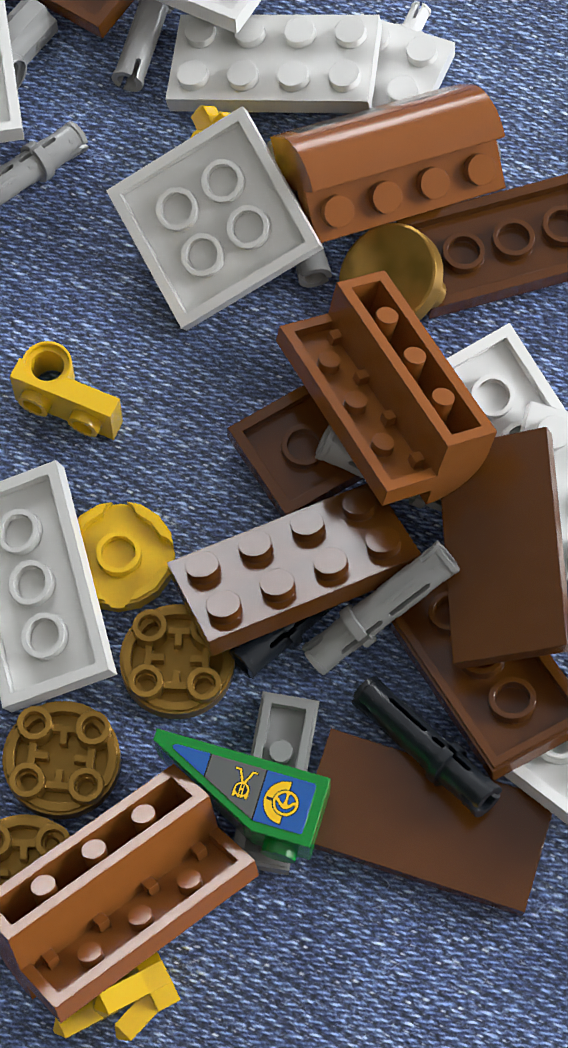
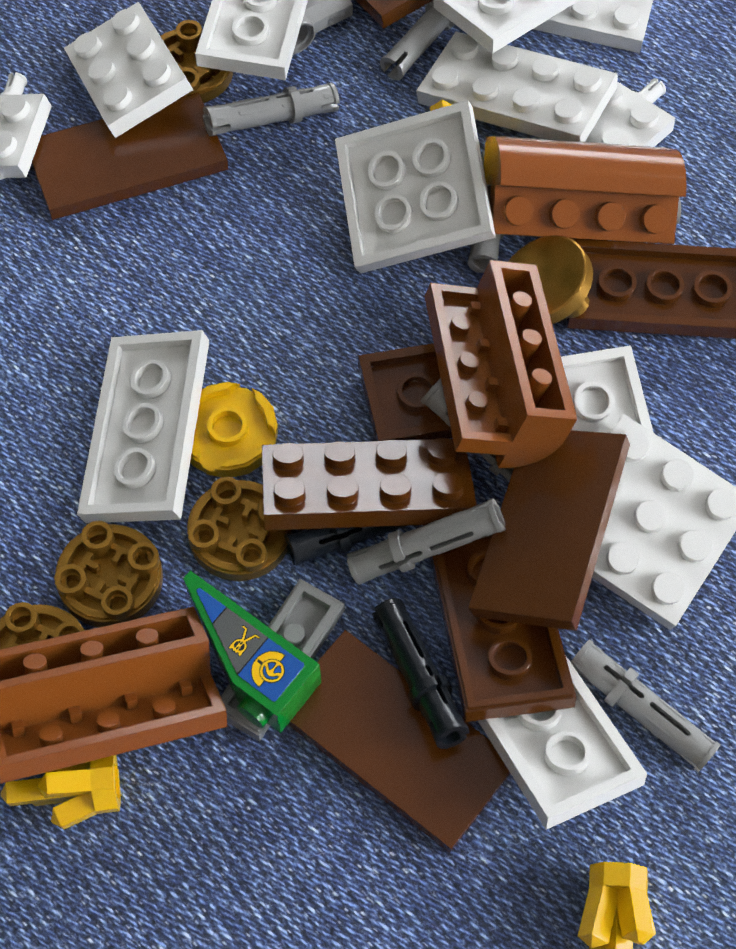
camera: 20 degrees right, 5 degrees down
yellow plate [10,341,123,440] -> none

